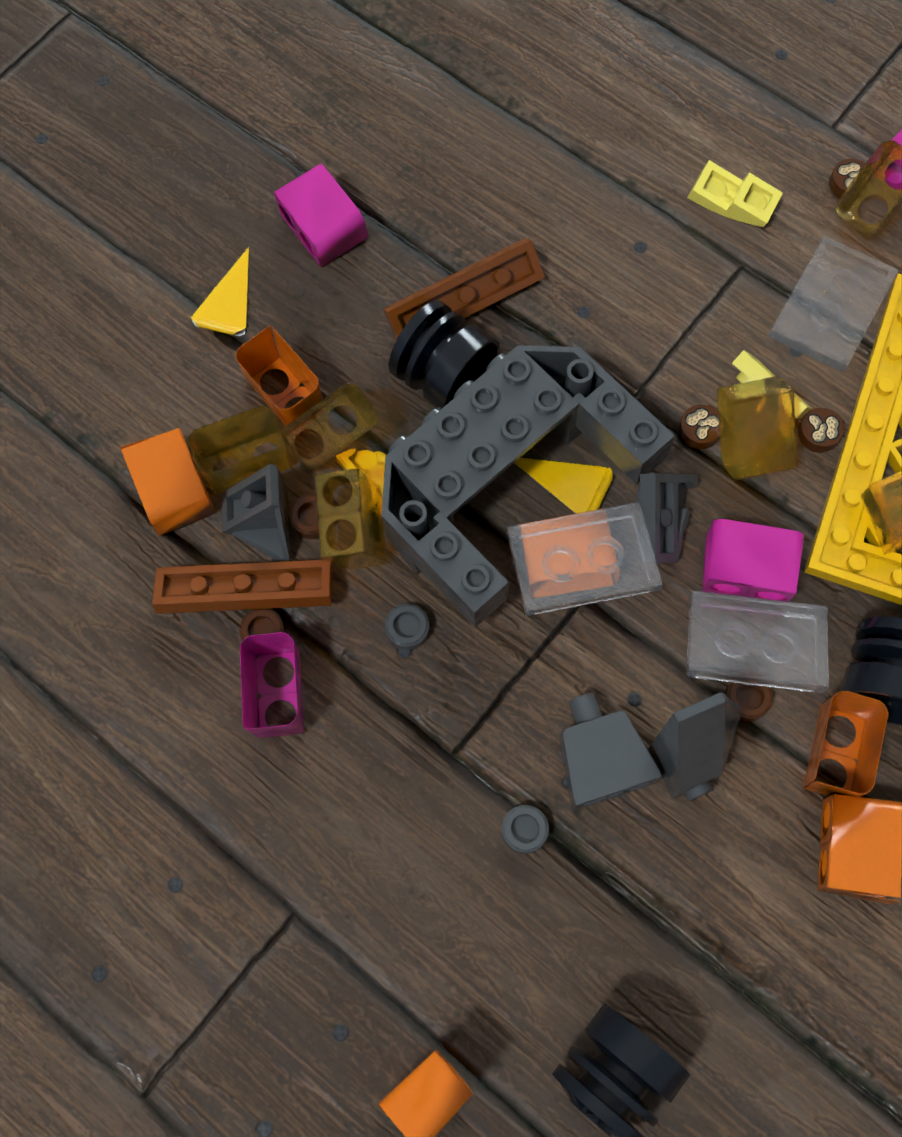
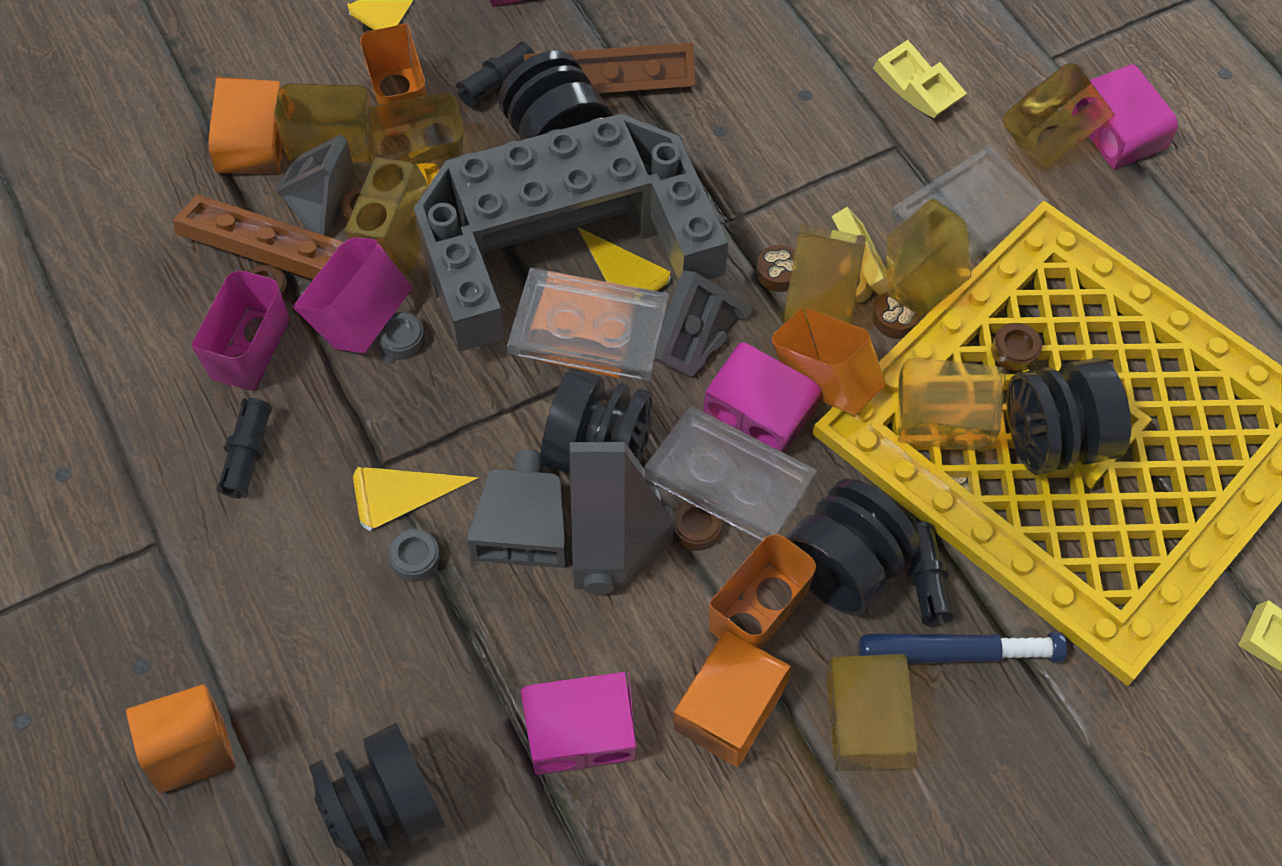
camera: 15 degrees right, 10 degrees down
none -> black pin [216,398,272,499]
none -> dark pink piece [293,238,413,353]
none -> yellow sticker [353,467,479,531]
none -> black pin [456,41,535,107]
none -> dark pink piece [520,672,636,775]
none -> black wheel [540,368,653,474]
none -> orange piece [772,308,886,416]
none -> clear yellow piece [886,199,971,316]

